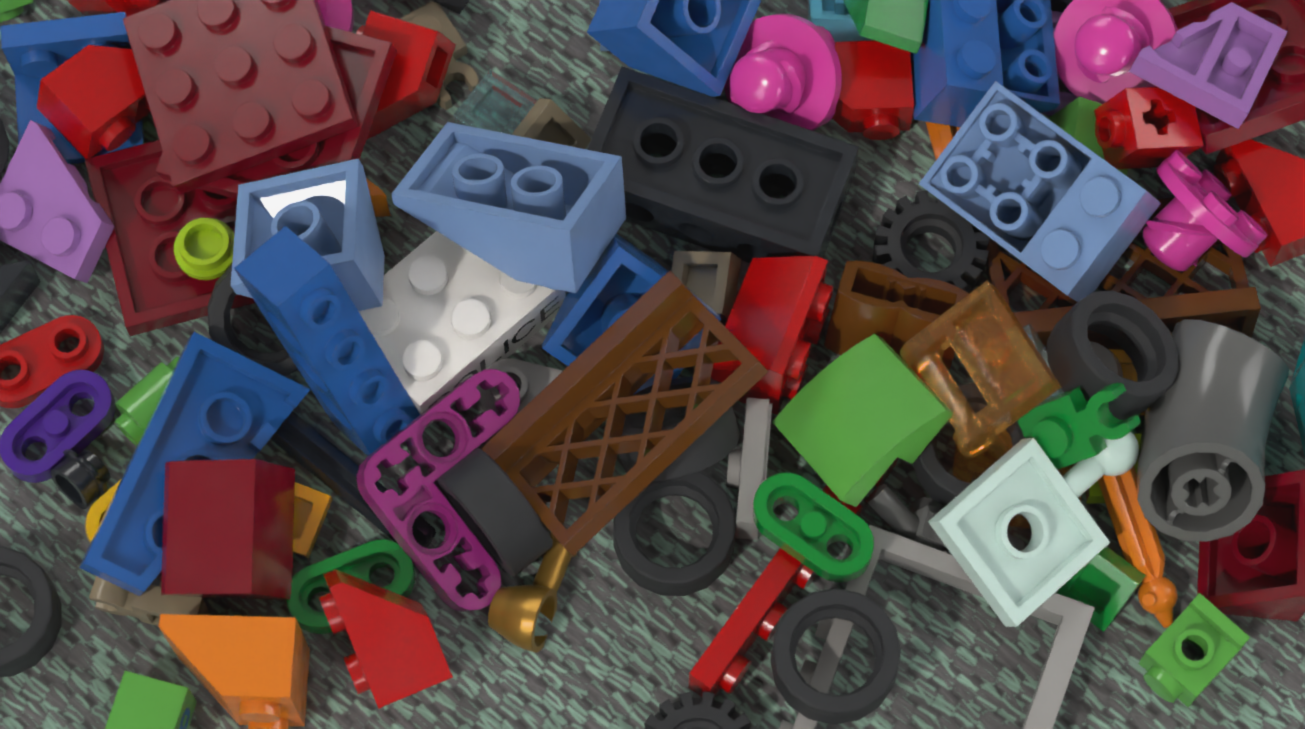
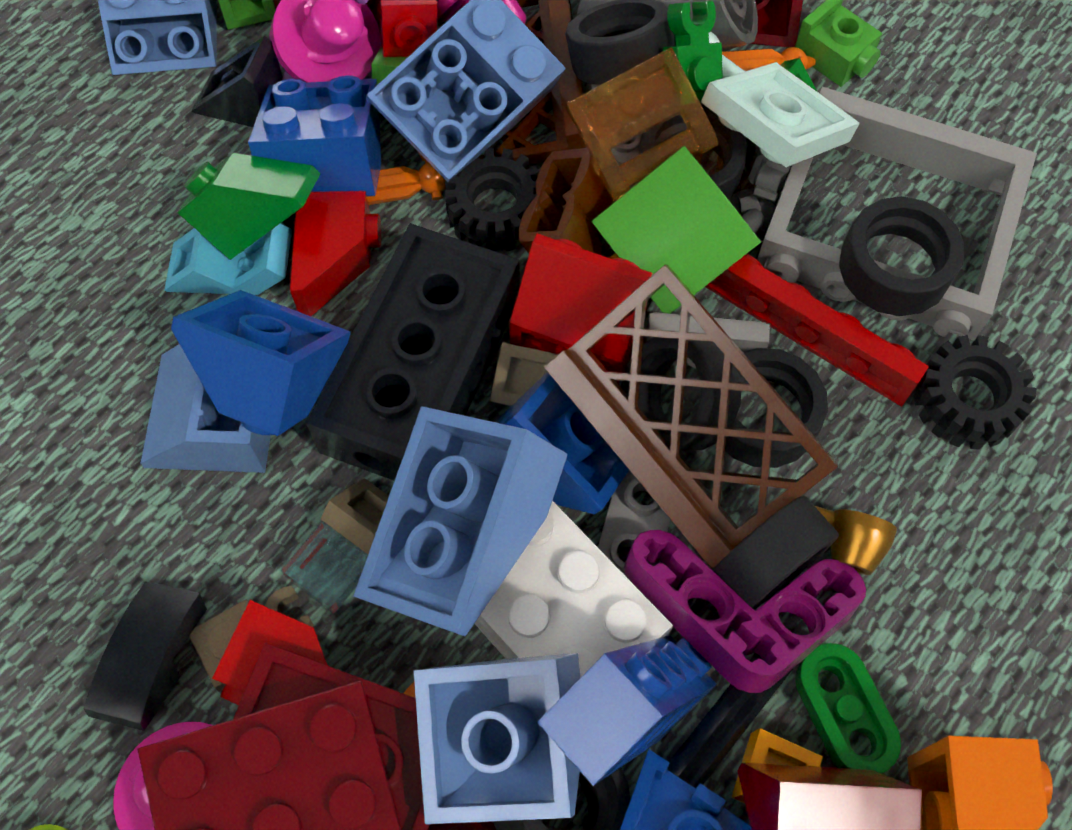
camera: 90 degrees left, 5 degrees down
red slope [318,569,453,709] -> none
dark pink plate [724,14,842,131] -> none
green plate [753,473,874,583] -> none

